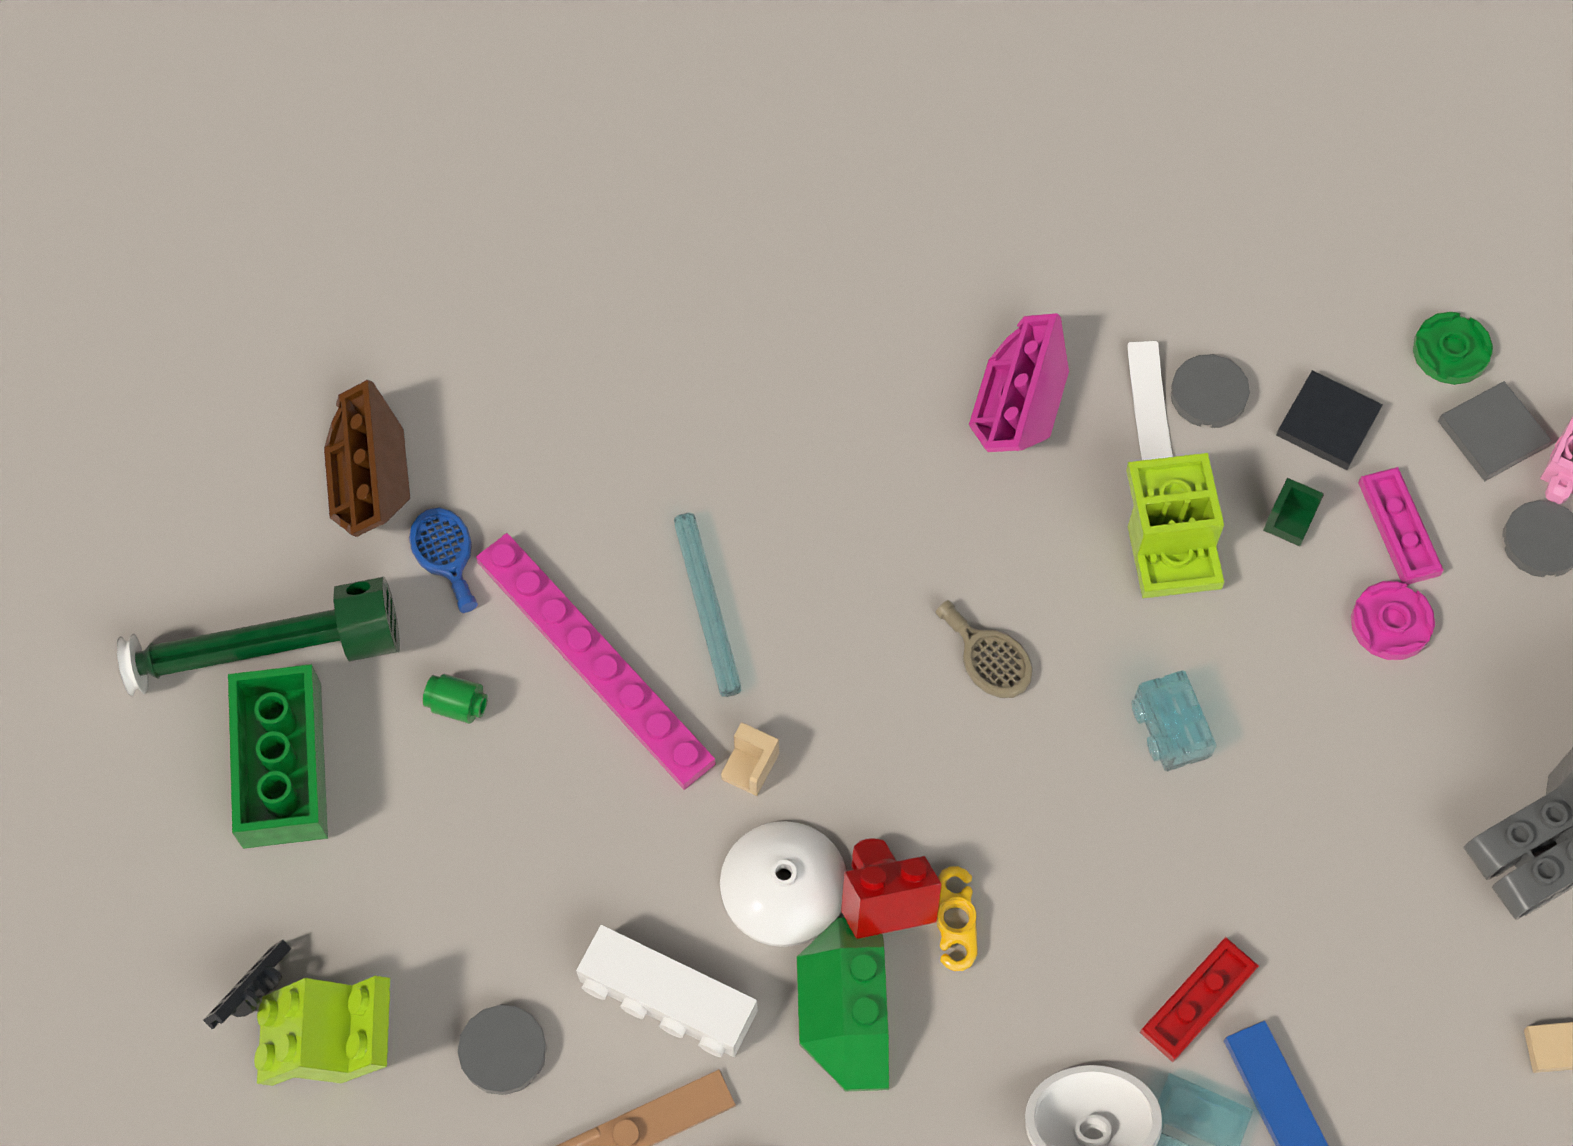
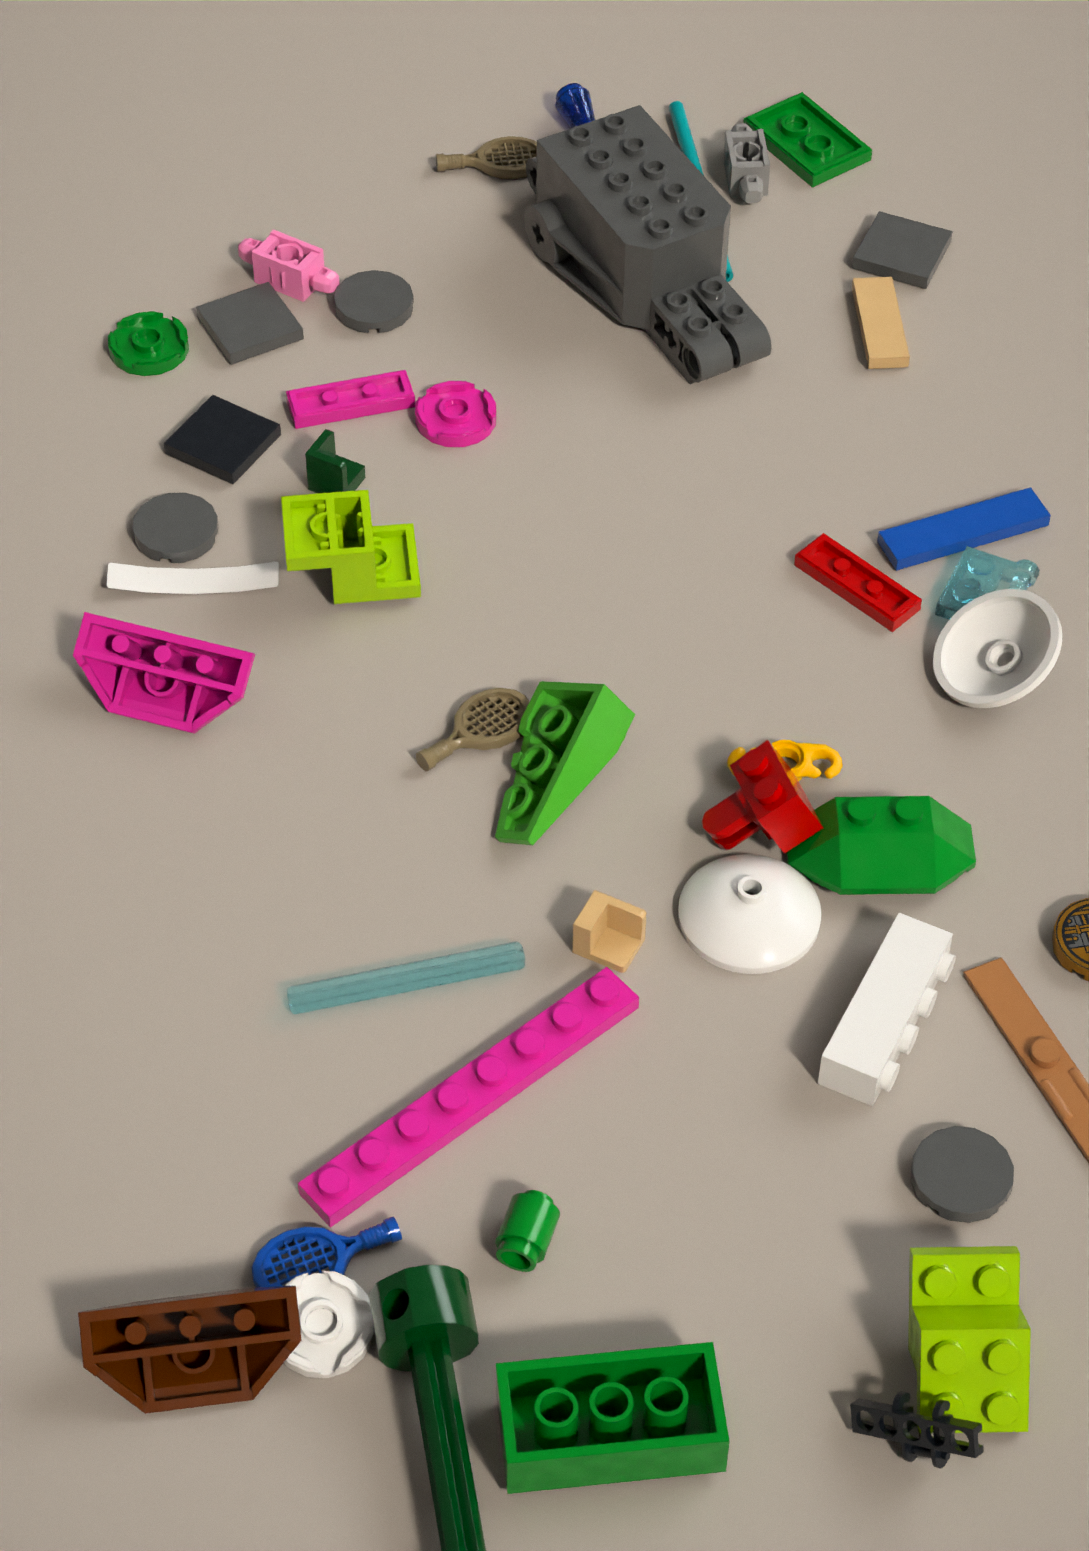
camera: 90 degrees left, 15 degrees down
clear light blue brick [1131,670,1217,772] -> none
none -> white tile [284,1271,374,1378]
none -> bright green wedge [495,681,636,846]

